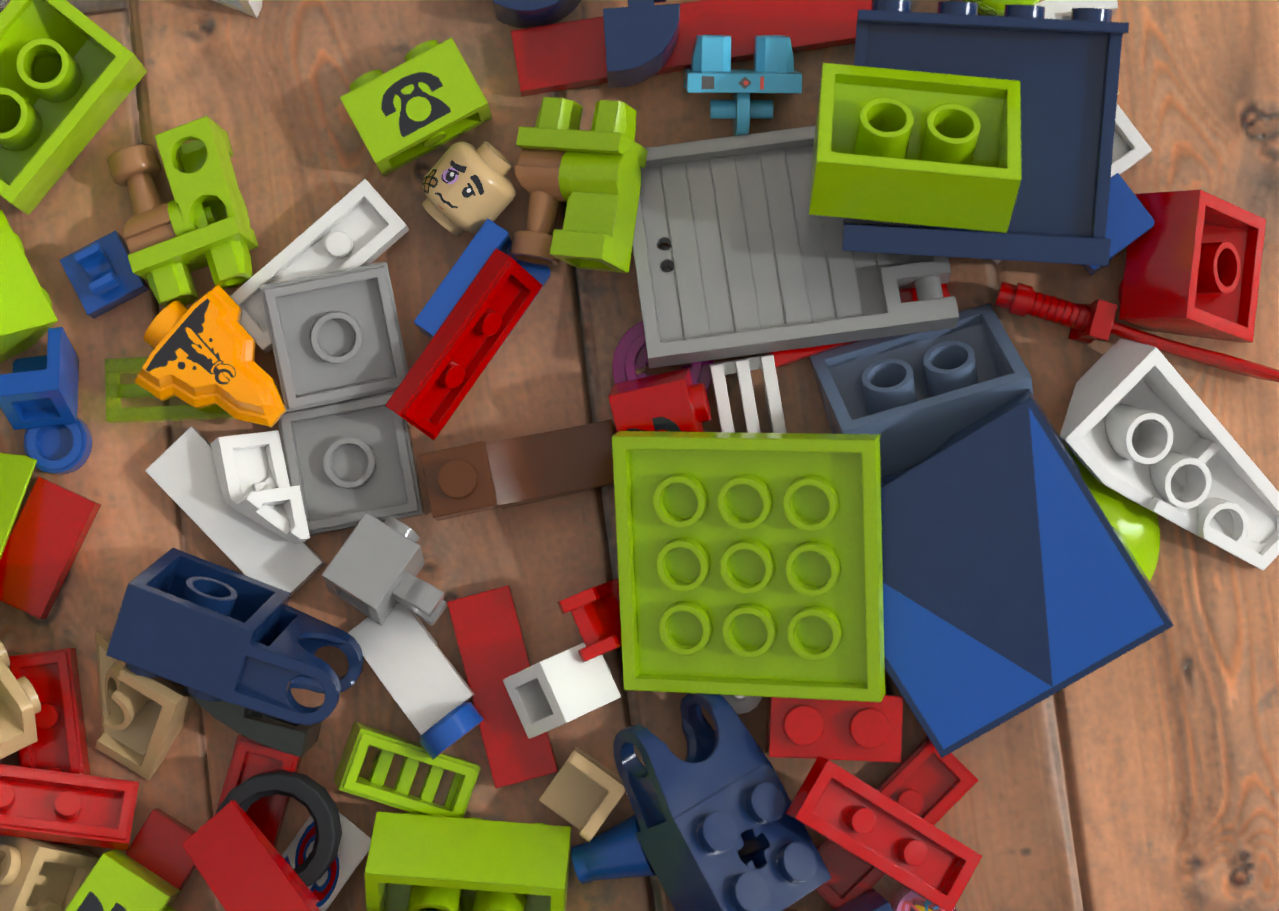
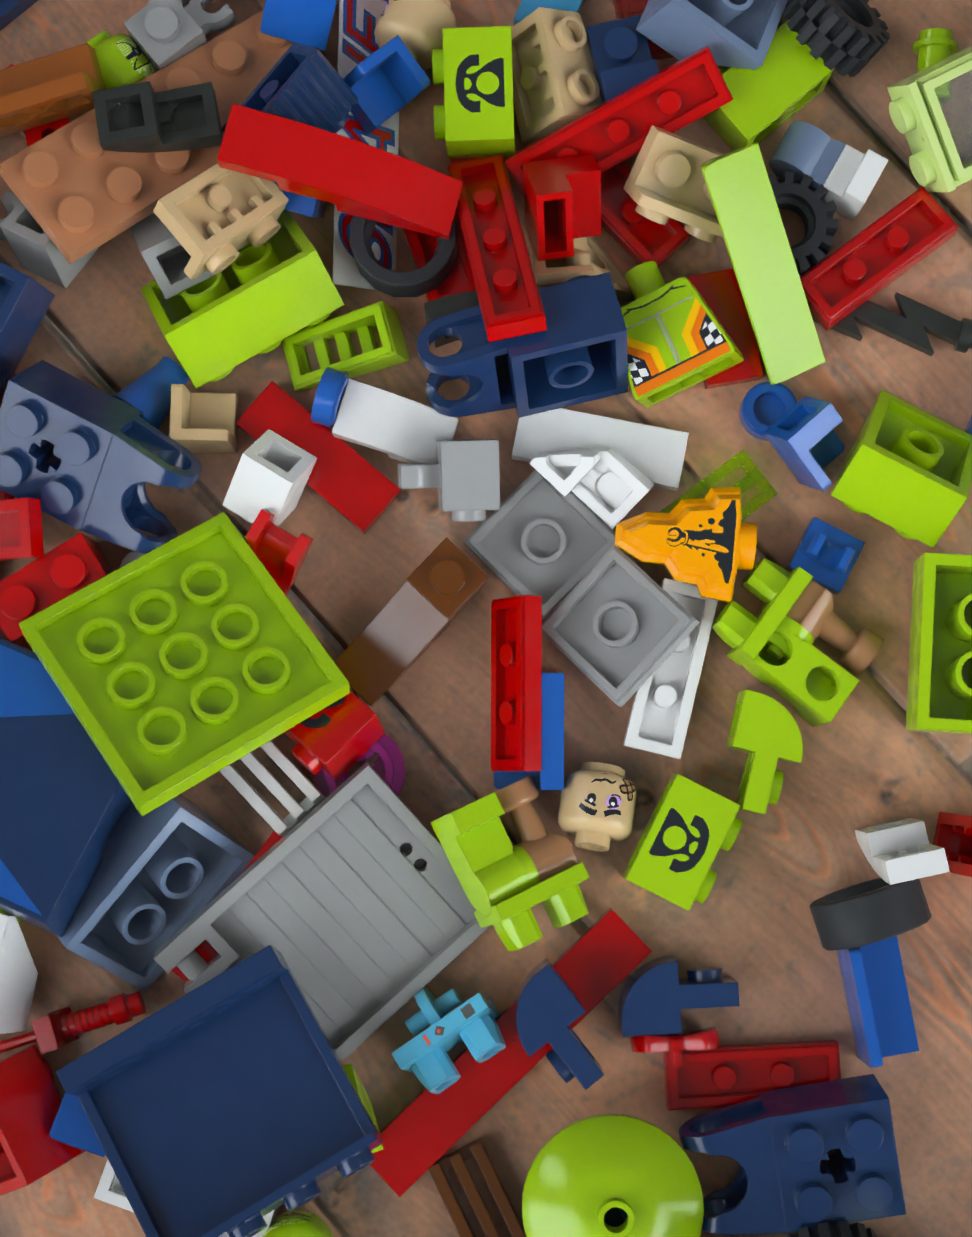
camera: 145 degrees right, 0 degrees up
lime slope [809,63,1021,233] -> none
none -> red tile [447,154,547,343]
none -> red piece [523,154,601,261]
none -> lime torso [621,261,745,408]
none -> lime brick [726,689,803,814]

